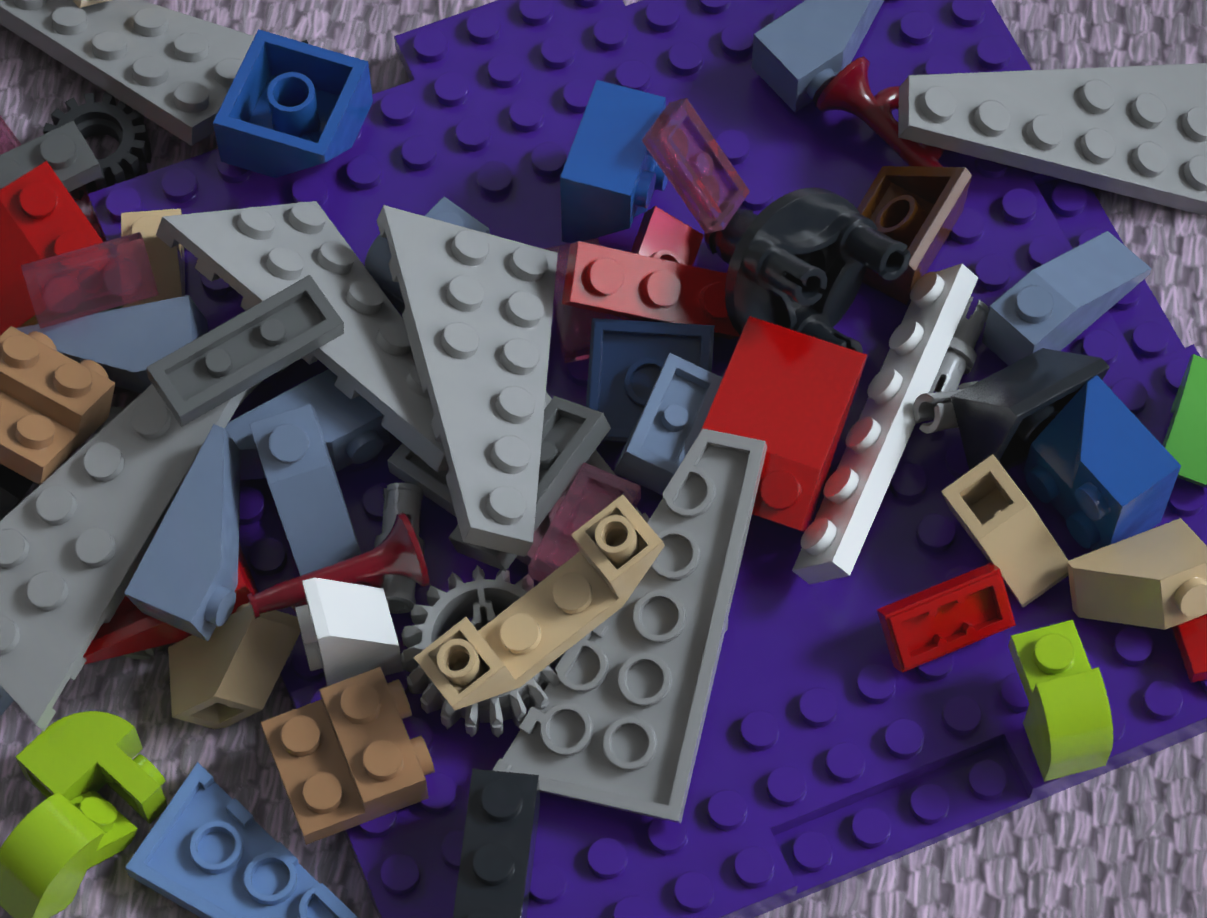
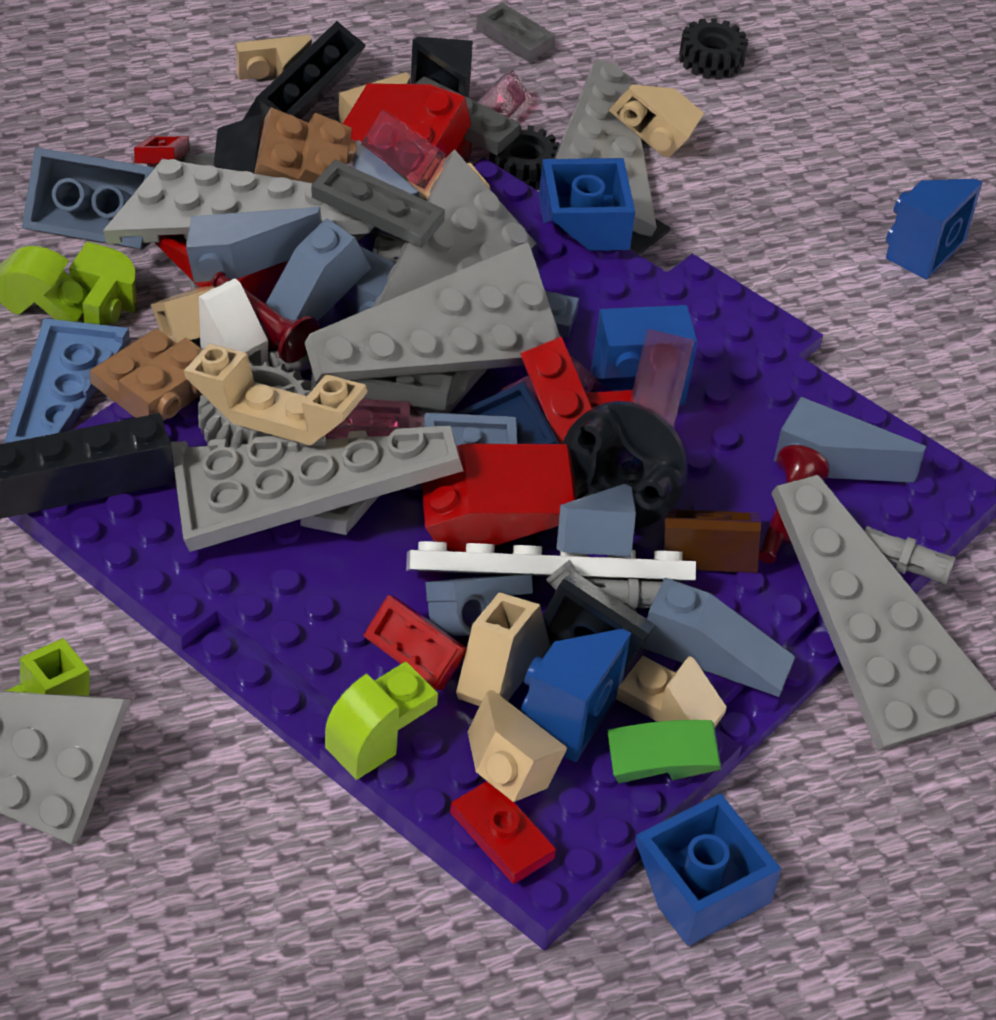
camera: 60 degrees right, 15 degrees down
none -> sand blue plate [426,574,533,637]
none -> sand blue slope [557,484,636,557]
none -> tan slope [616,656,727,727]
none -> light grey pin [865,526,956,585]

